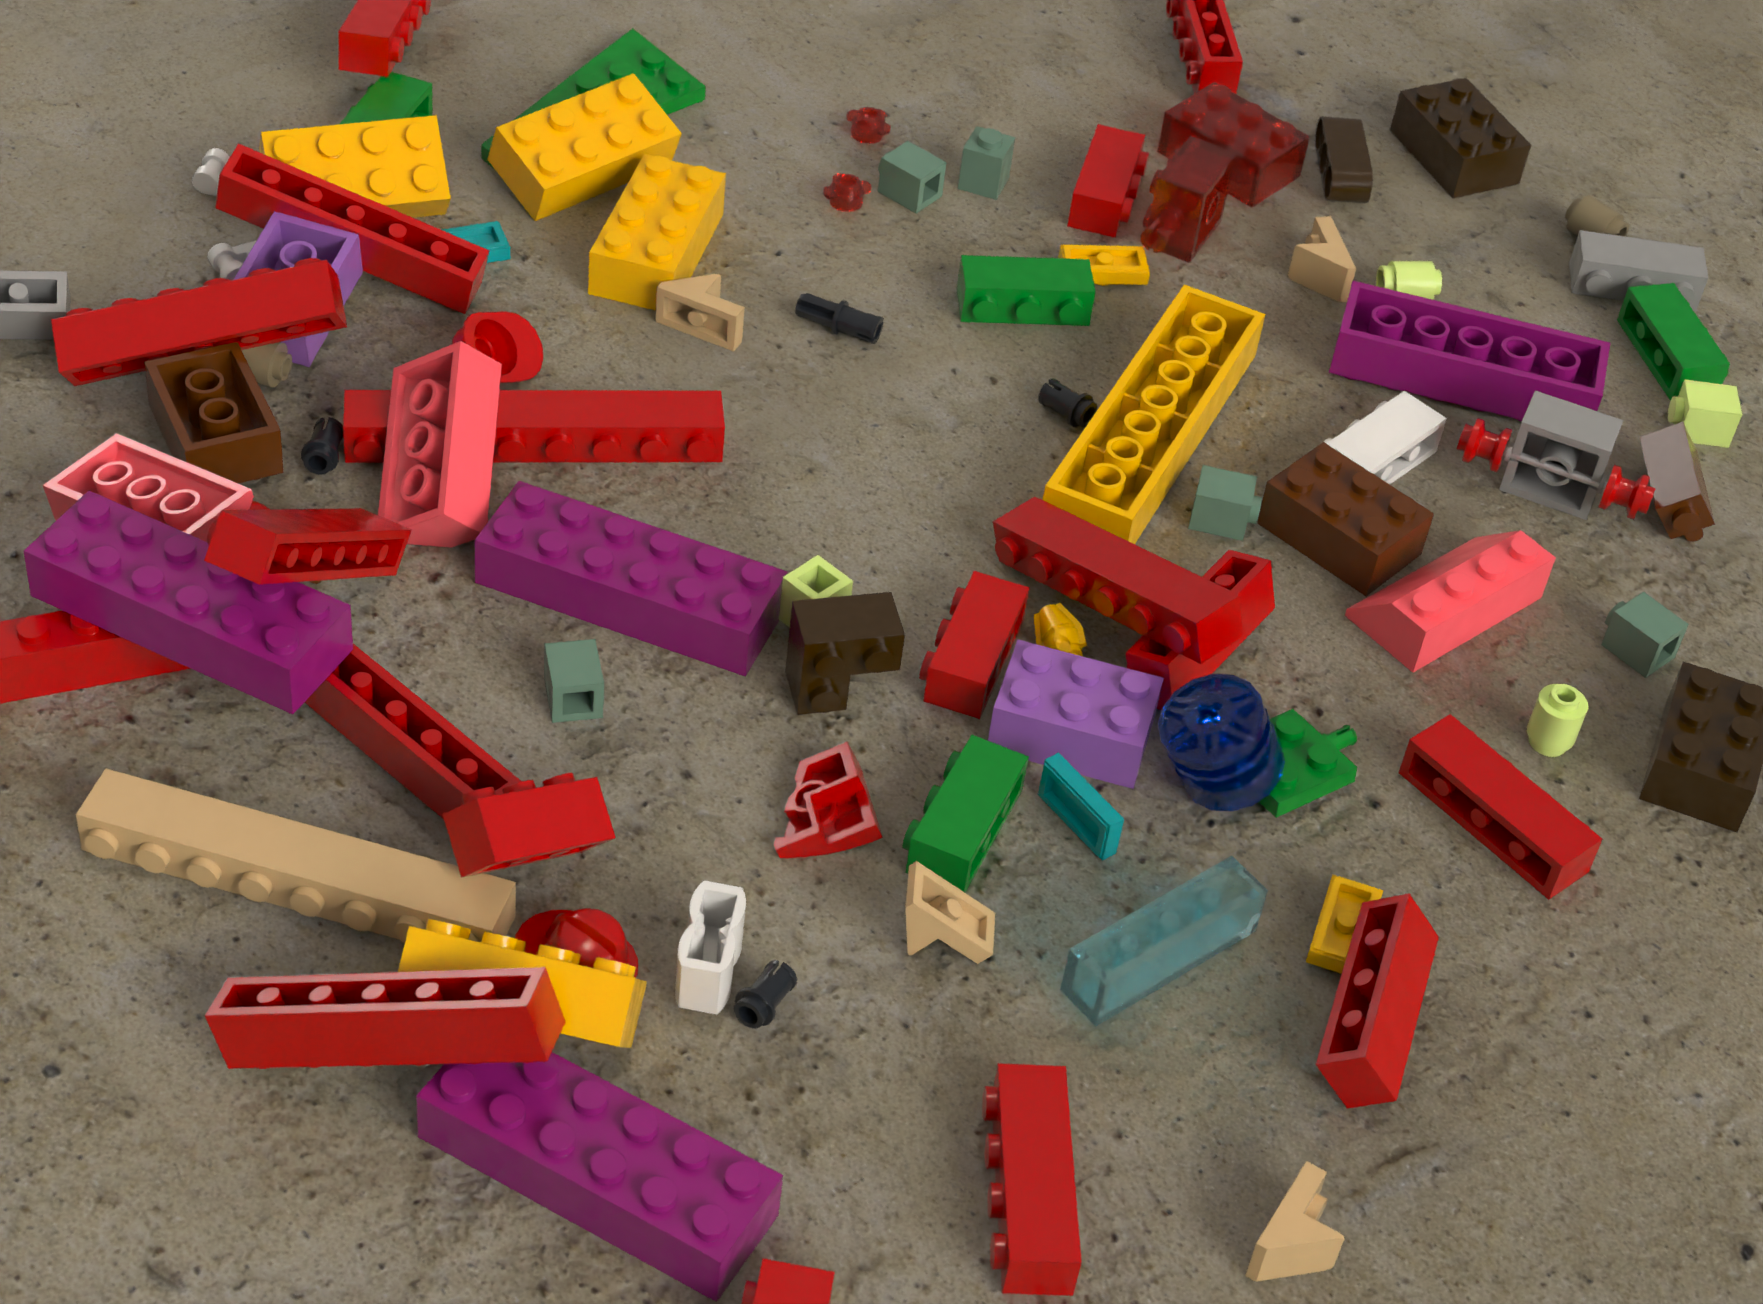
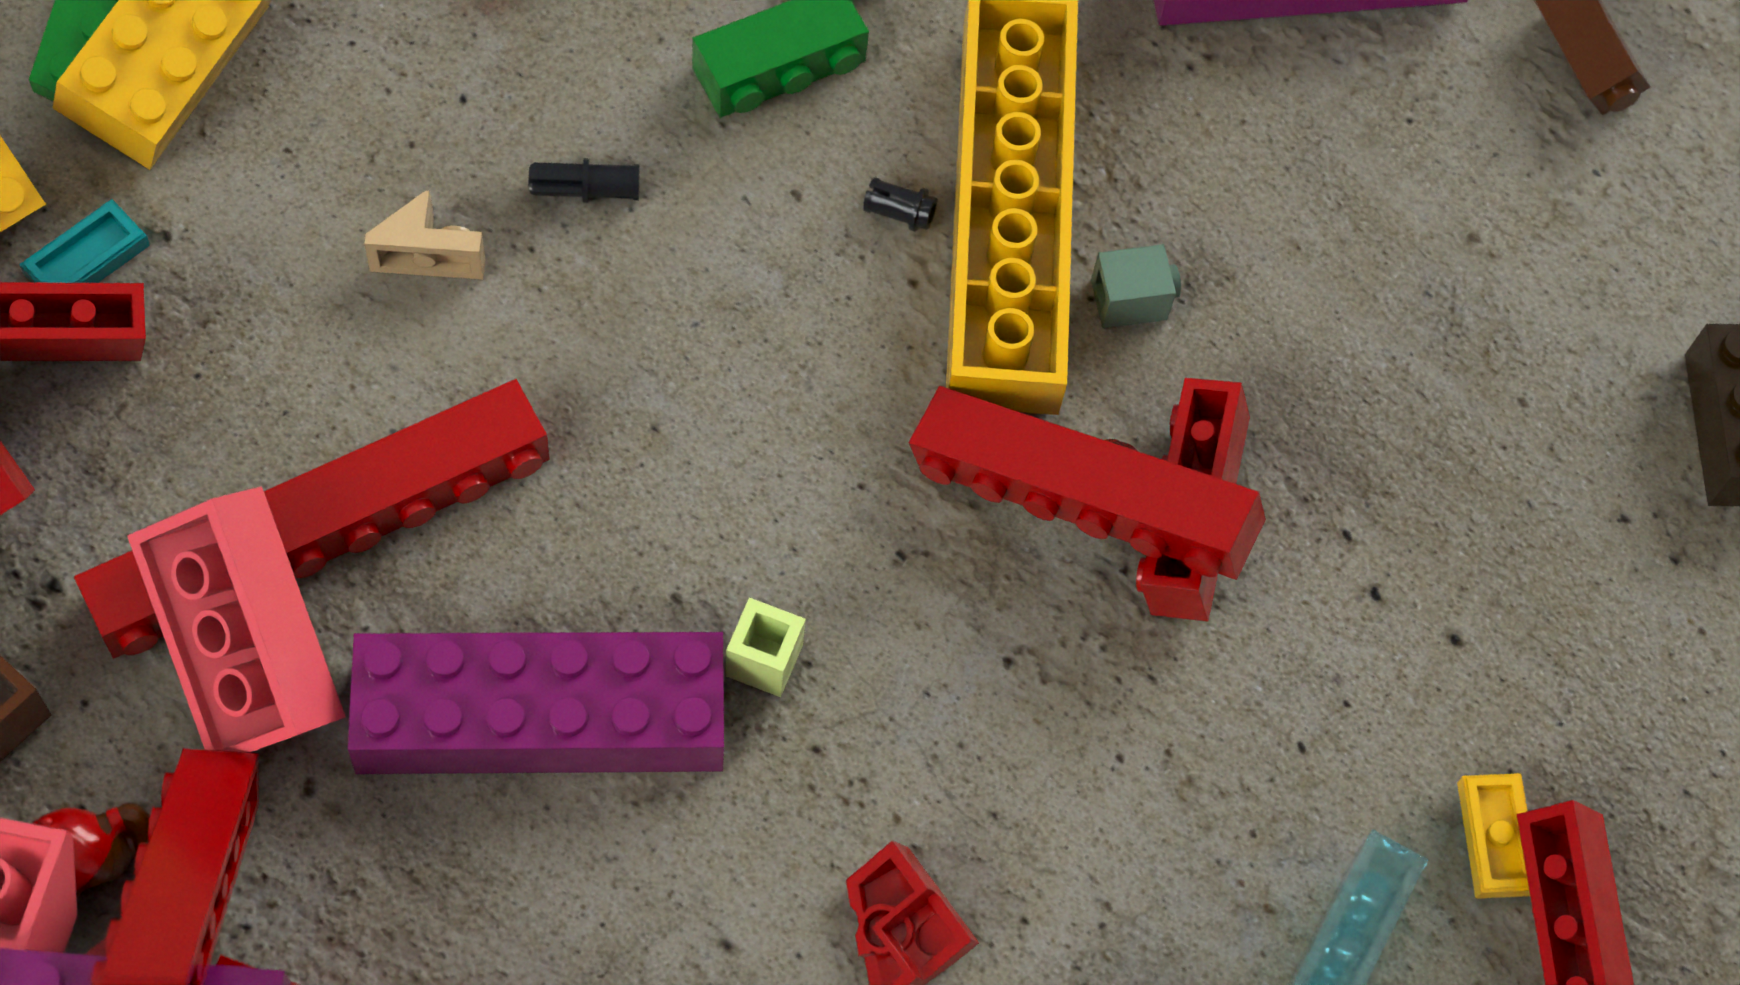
camera: 25 degrees left, 20 degrees up
black pin [301,417,344,475] -> none
red piece [452,311,544,383] -> none
sand green brick [544,639,604,723] -> none
yellow brick [588,154,726,311] -> none
dark brown brick [785,592,905,715] -> none
green brick [902,735,1029,893] -> none
red brick [919,571,1030,719] -> none
medium lavender brick [988,640,1164,789] -> none
yellow piece [1034,603,1087,656] -> none
teal tile [1038,752,1124,861] -> none
clear blue wheel [1158,674,1285,812] -> none
green plate [1210,709,1358,818] -> none
reddish brown brick [1257,442,1434,597] -> none
white brick [1324,391,1447,484] -> none
coral slope [1345,530,1556,673] -> none
red brick [1398,714,1603,900] -> none
light grey brick [1457,391,1656,520] -> none
yellowish green brick [1527,684,1588,757] -> none
sand green brick [1601,592,1689,678] -> none

